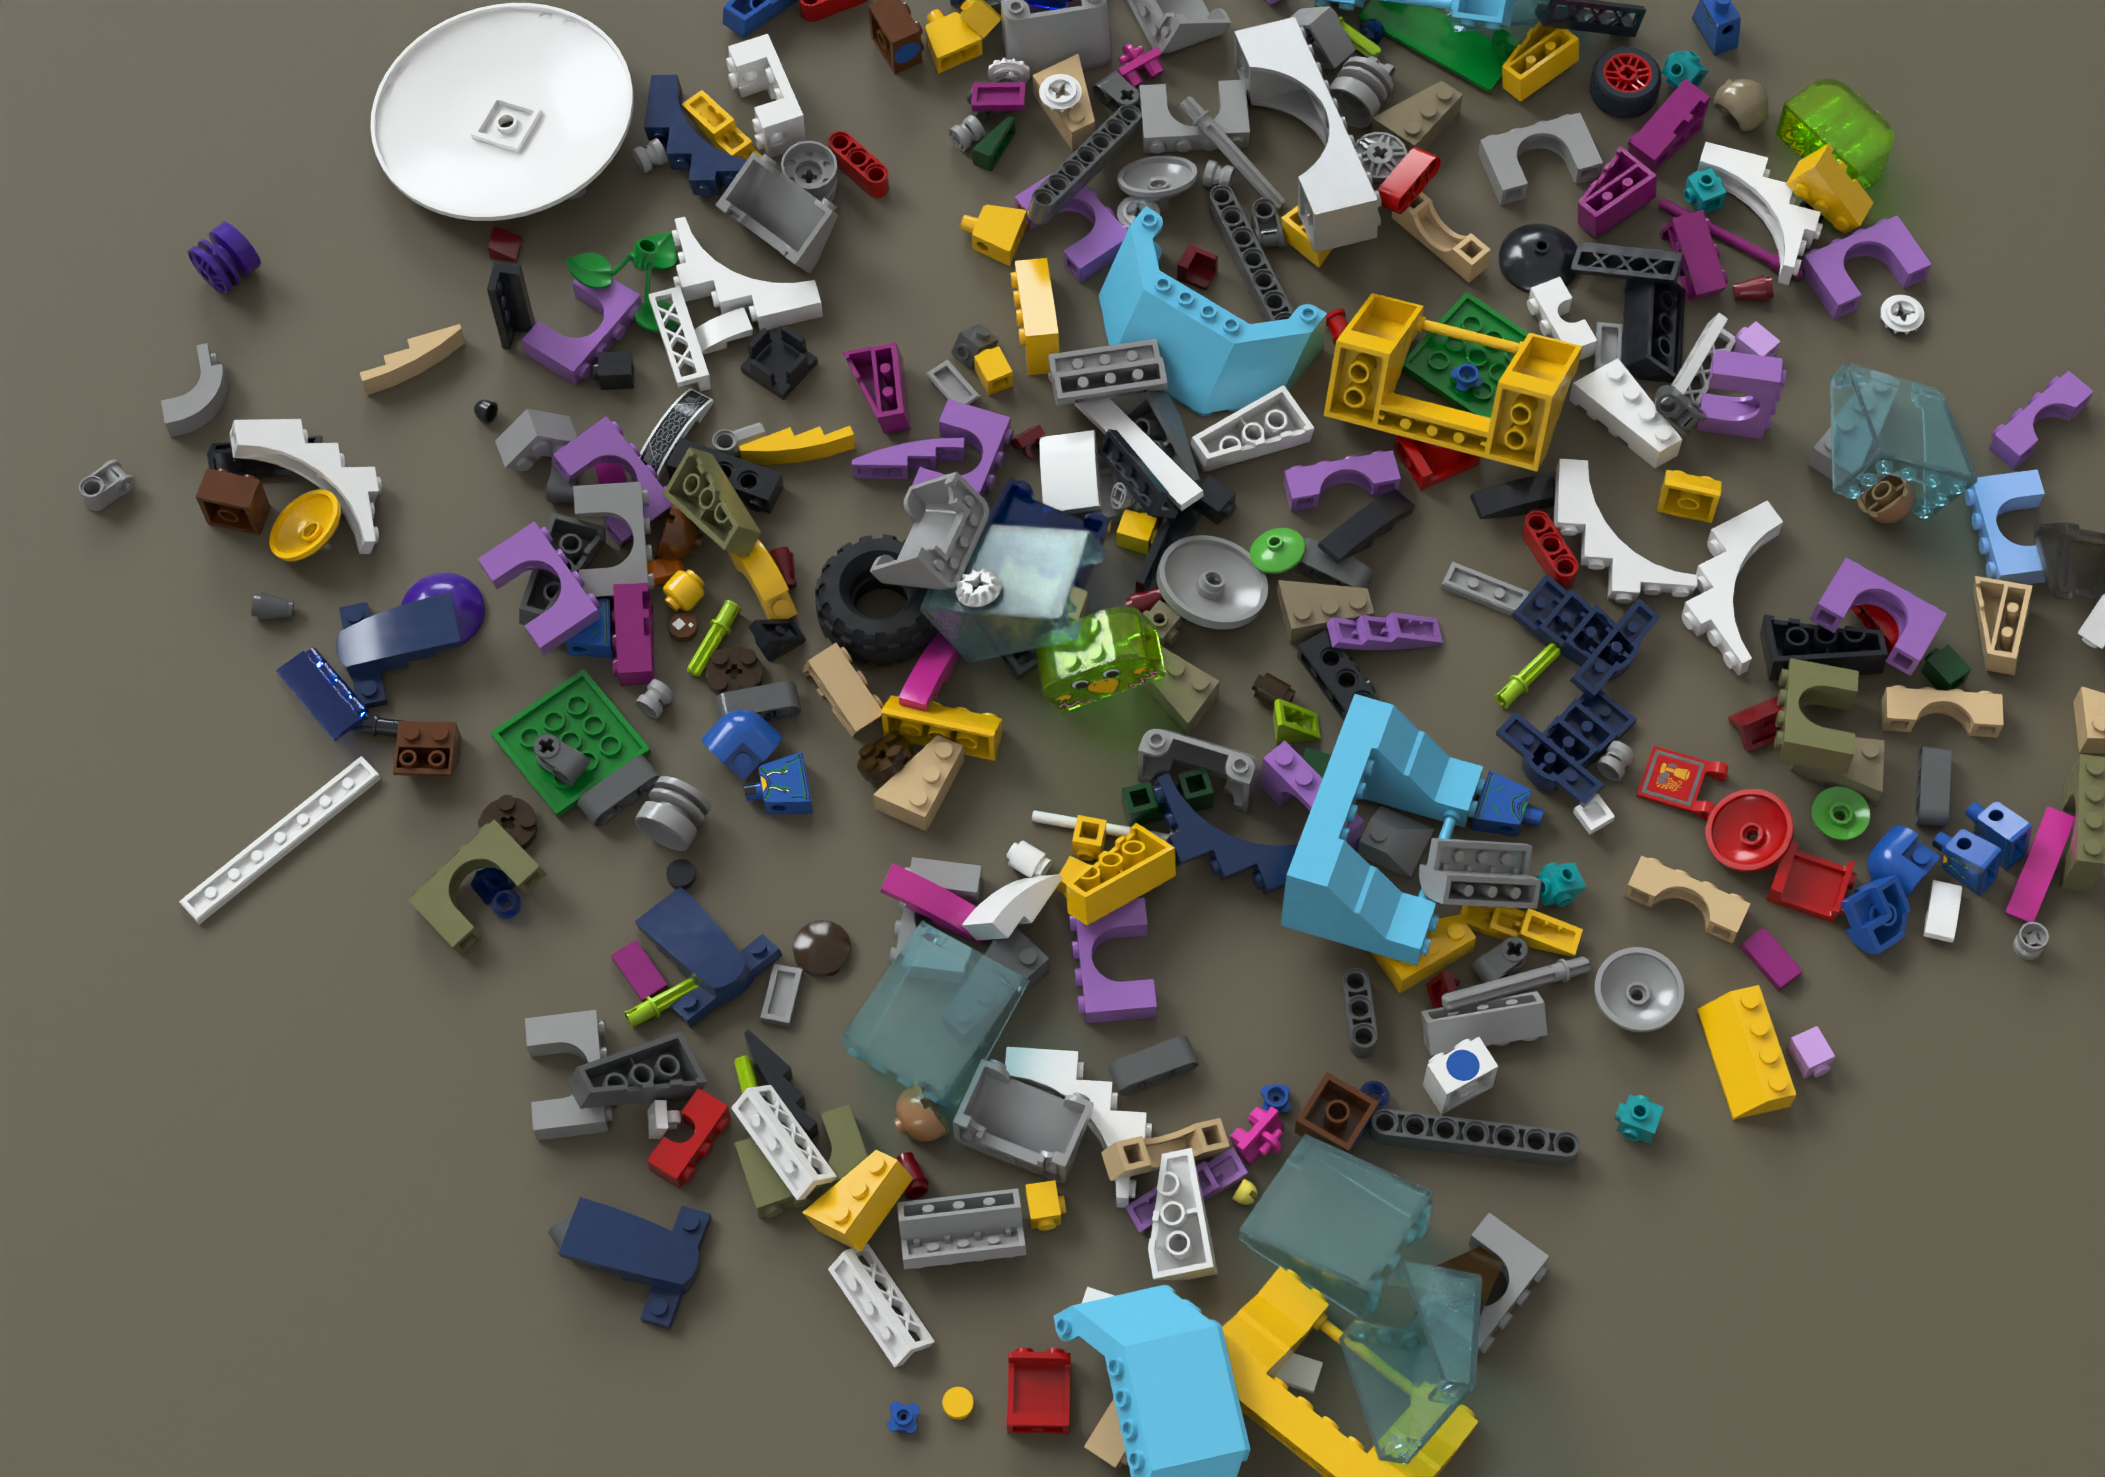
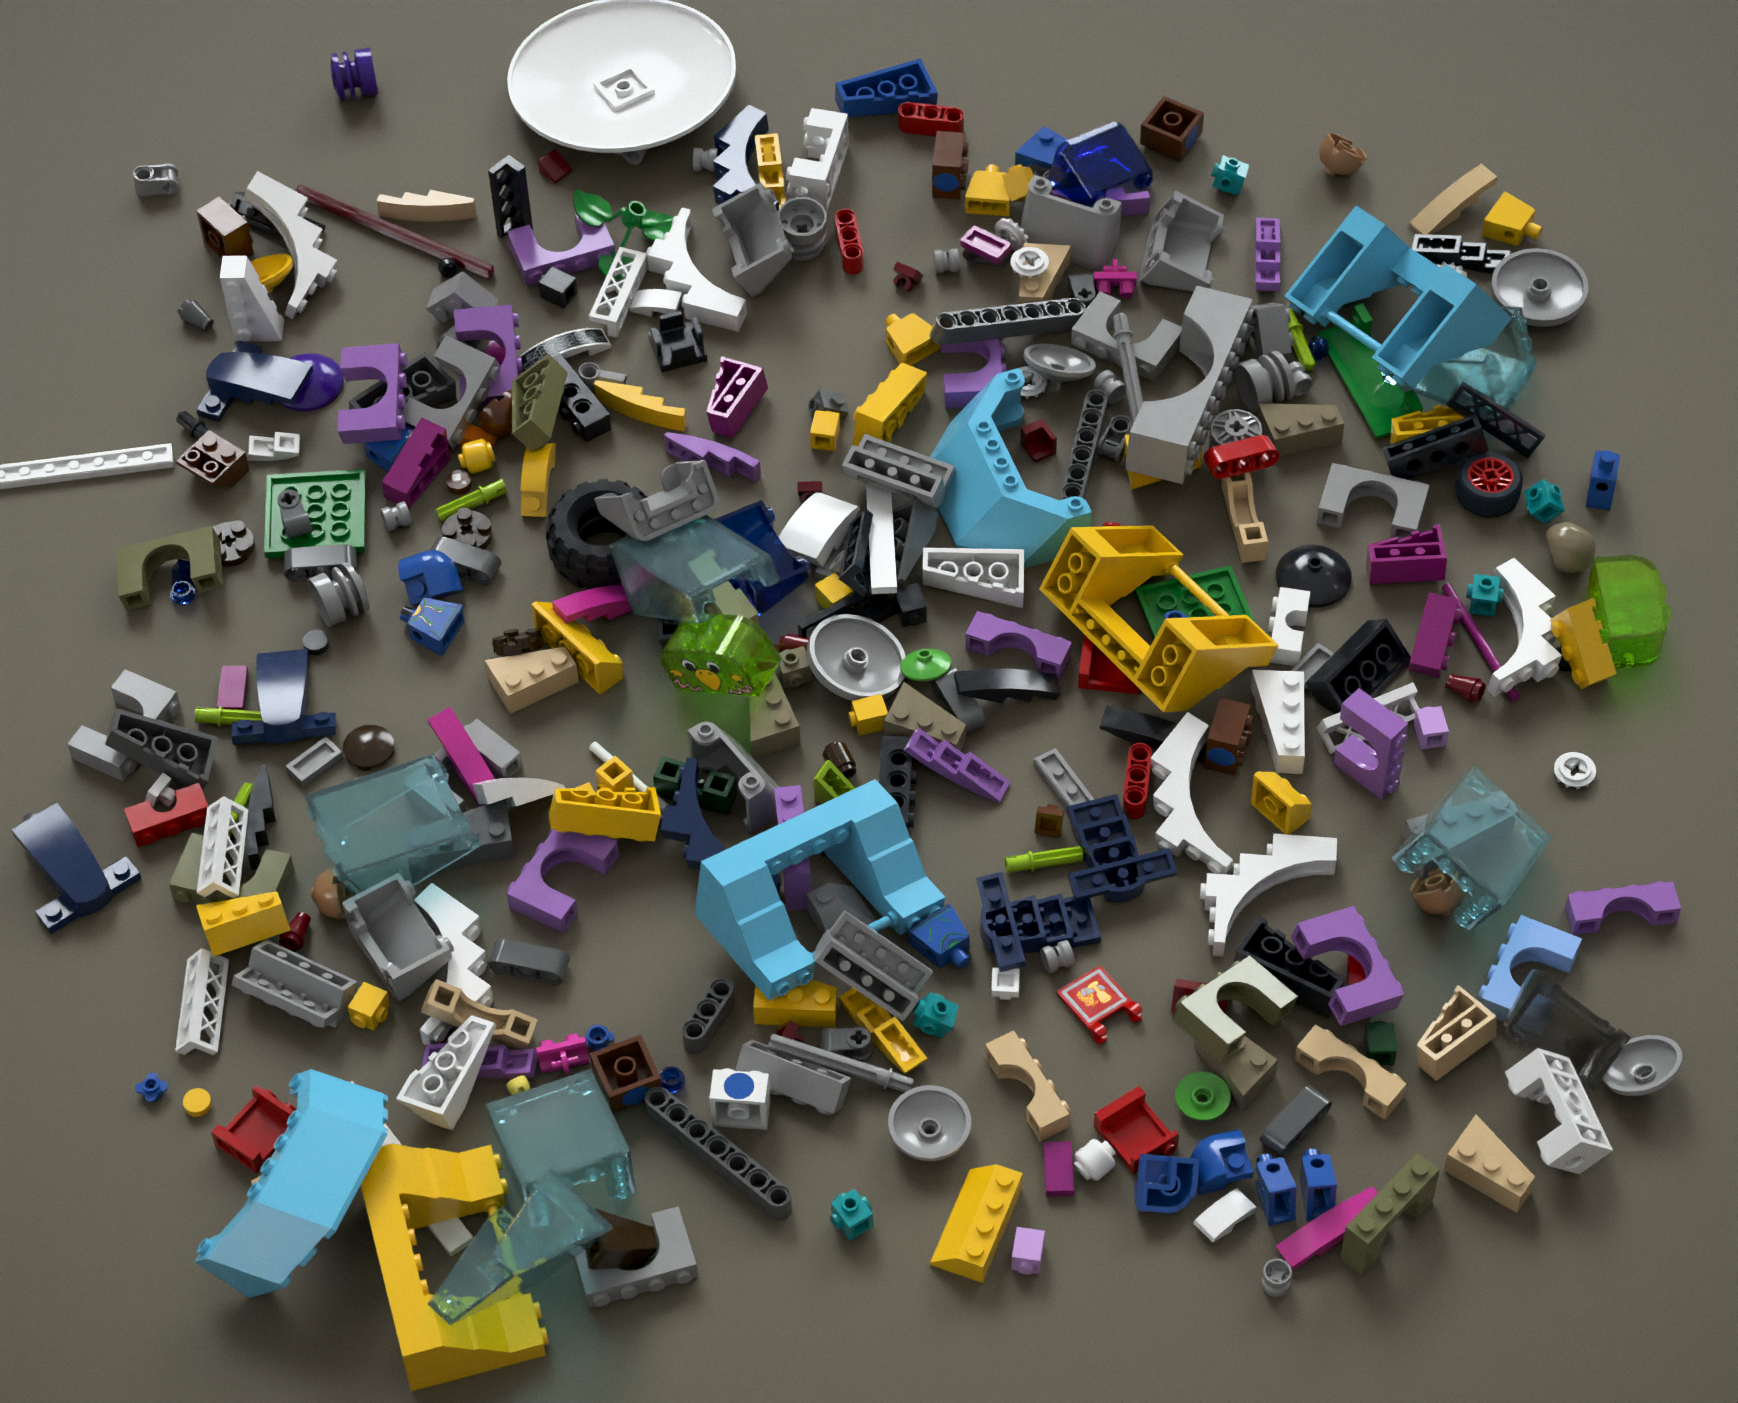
camera: 35 degrees right, 10 degrees down
light grey arch [161,343,228,437] -> none
clear blue windscreen [276,648,369,741] -> none
black slope [749,619,806,662] -> none
dark red cone [768,547,797,590] -> none
tan wedge [802,643,883,737] -> none
medium lavender arch [912,399,1014,501] -> none
light grey tile [926,359,980,405] -> none
white gear [955,567,1002,607] -> none
dark green slope [972,115,1016,172] -> none
white brick [1006,841,1052,878] -> none
black fence [1571,241,1688,285] -> none
magenta wedge [1628,79,1710,173] -> none
dark grey piece [1655,385,1707,437] -> none
red dish [1705,789,1794,872] -> none
medium lavender arch [1801,215,1932,320] -> none
none -> white wedge [220,256,284,342]
none -> white slope [248,432,300,461]
none -> axle [295,185,495,278]
none -> yellow brick [848,694,888,736]
none -> dark red tile [893,262,923,291]
none -> reddish brown tile [1034,804,1064,837]
none -> white head [1074,1139,1116,1181]
none -> reddish brown brick [1205,698,1254,775]
none -> black brick [1382,414,1489,480]

